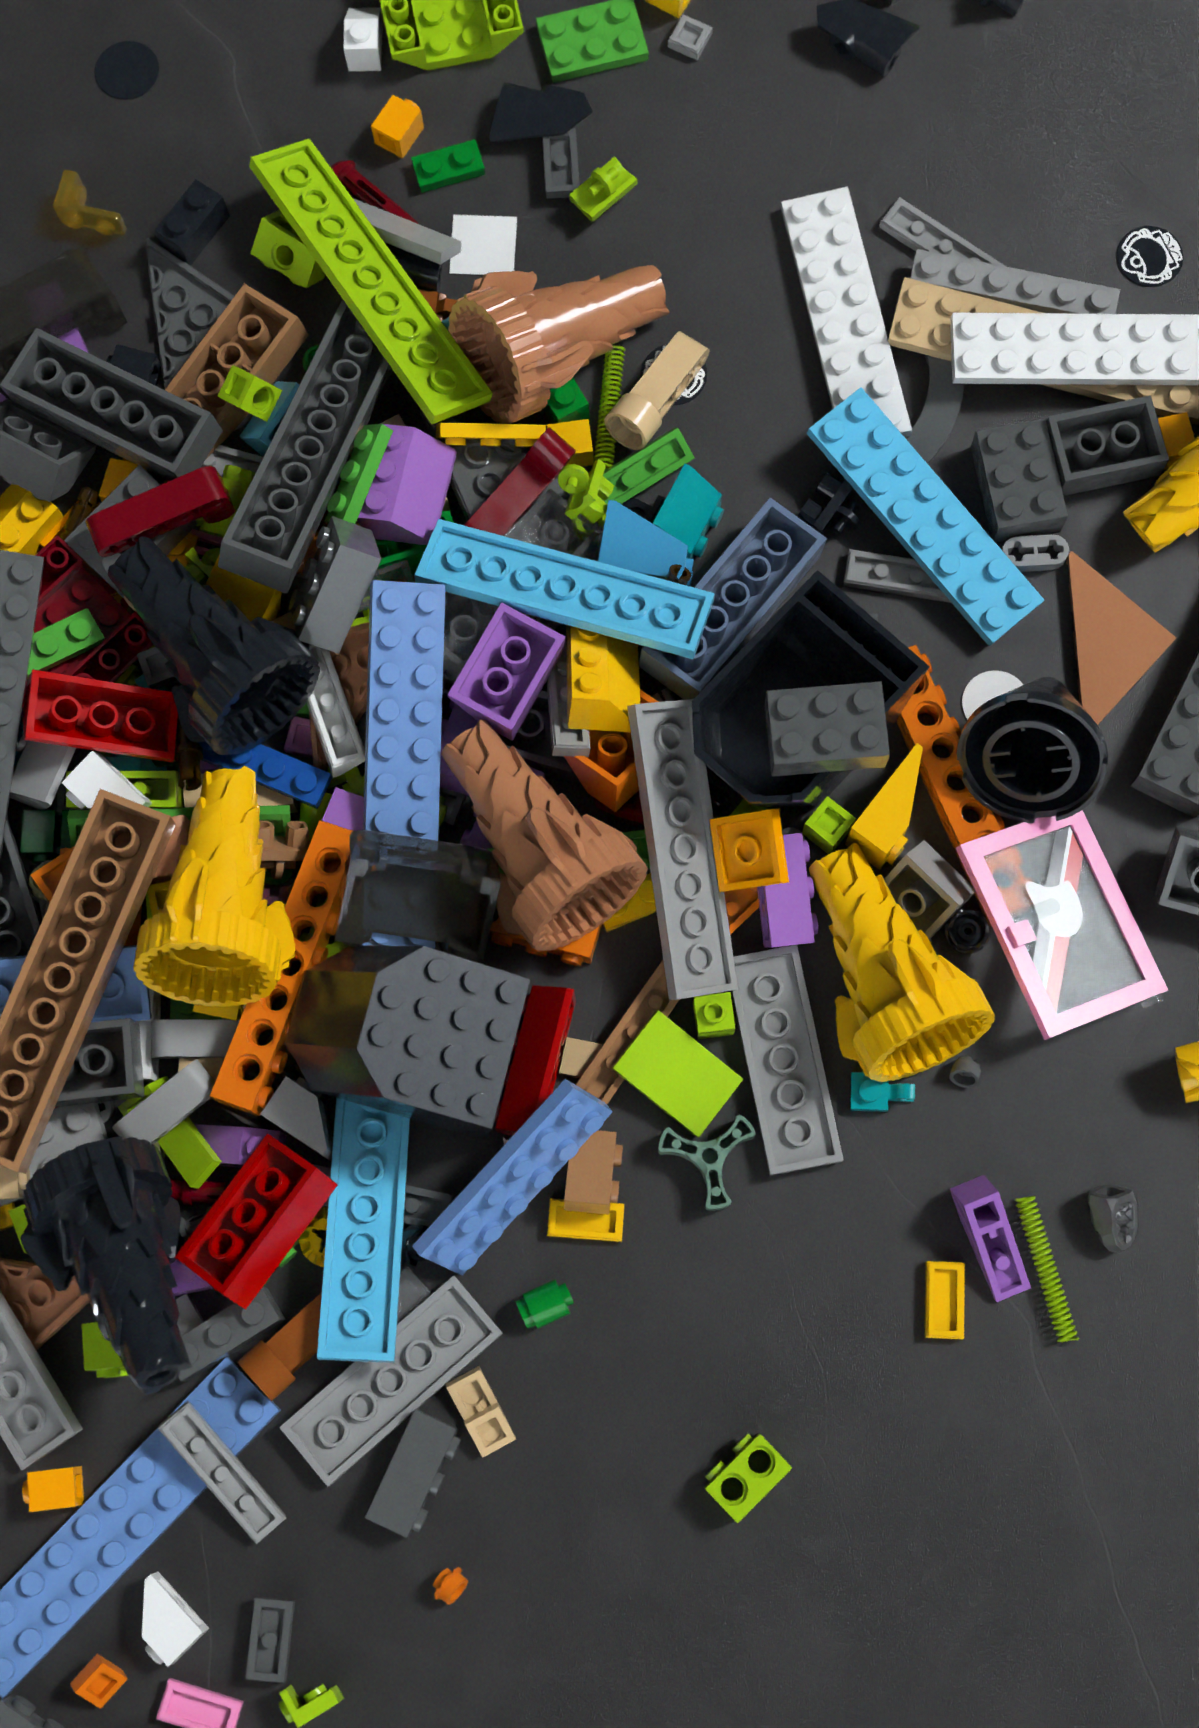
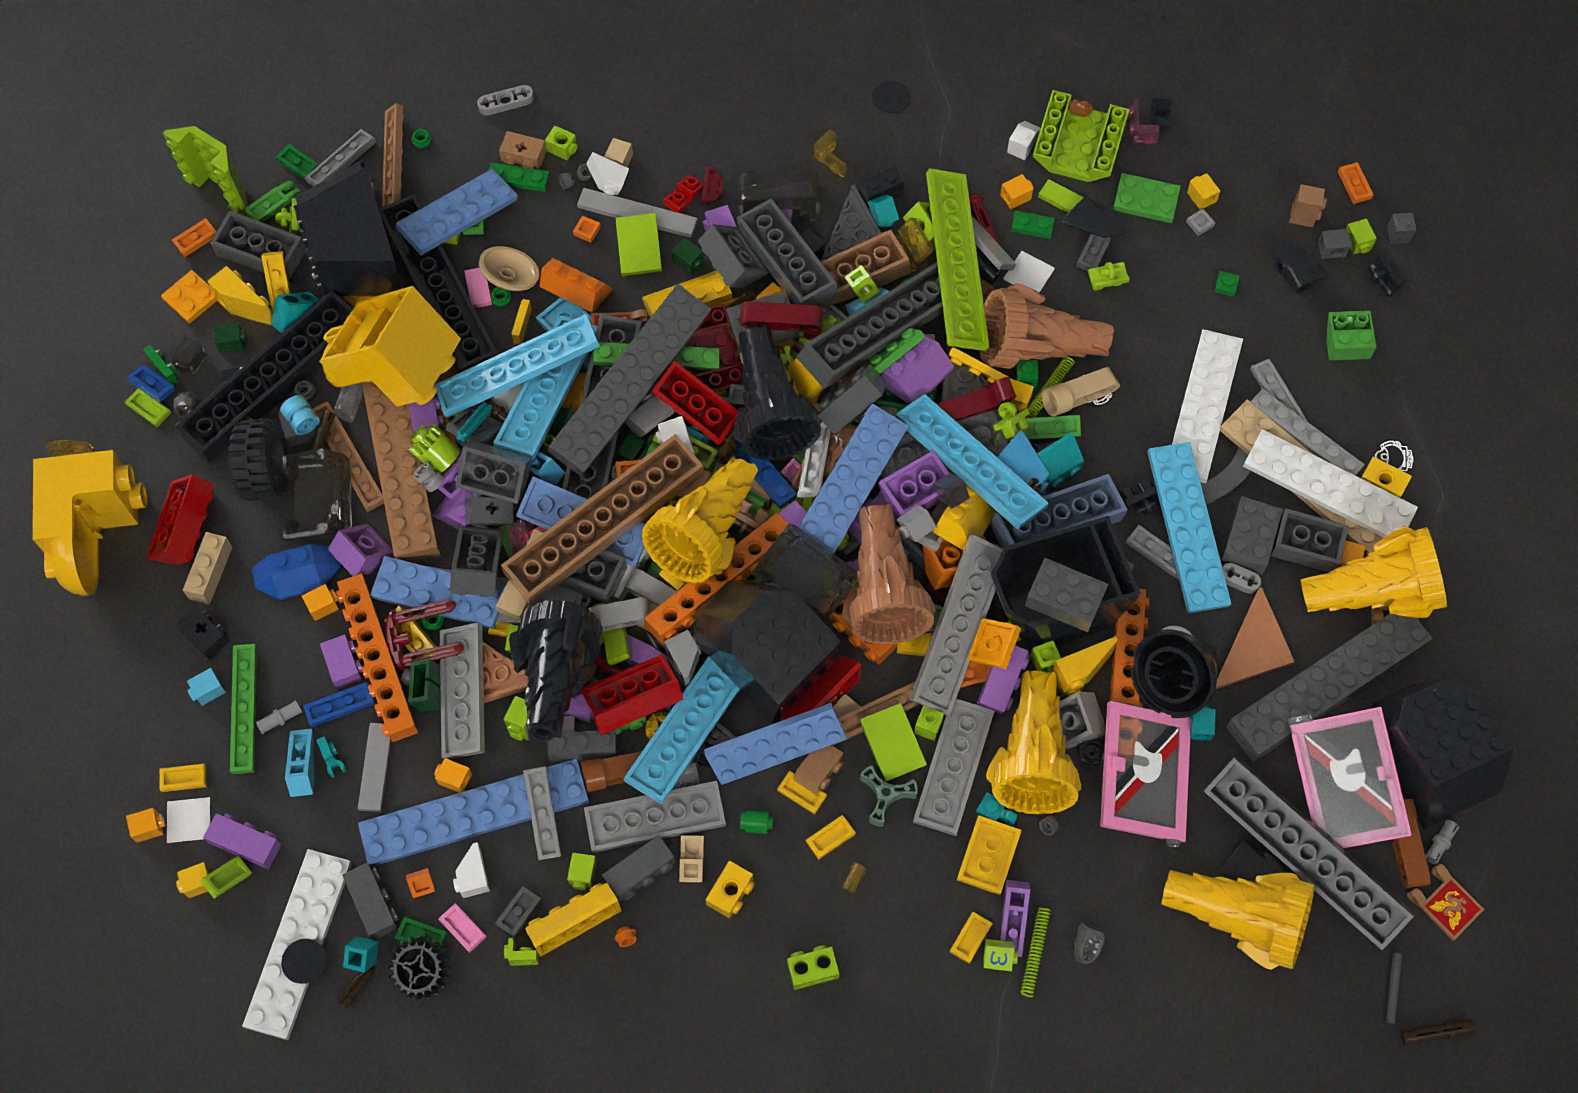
camera: 25 degrees right, 10 degrees down
none -> yellow slope [525,883,621,957]
none -> lime brick [567,853,597,890]
none -> yellow brick [706,861,755,918]
none -> yellow tile [806,815,856,860]
none -> clear yellow pin [841,862,866,894]
none -> teal brick [868,194,899,228]
none -> clear yellow plate [895,218,934,272]
none -> light grey brick [897,505,936,542]
none -> clear smoke brick [933,473,970,509]
none -> yellow plate [957,815,1022,895]
none -> lime brick [983,939,1018,971]
none -> lime tile [1038,179,1083,213]
none -> teal brick [1189,706,1216,741]
none -> green plate [1214,271,1239,297]
none -> bright green slope [1326,311,1376,360]
none -> yellow brick [1361,456,1412,498]

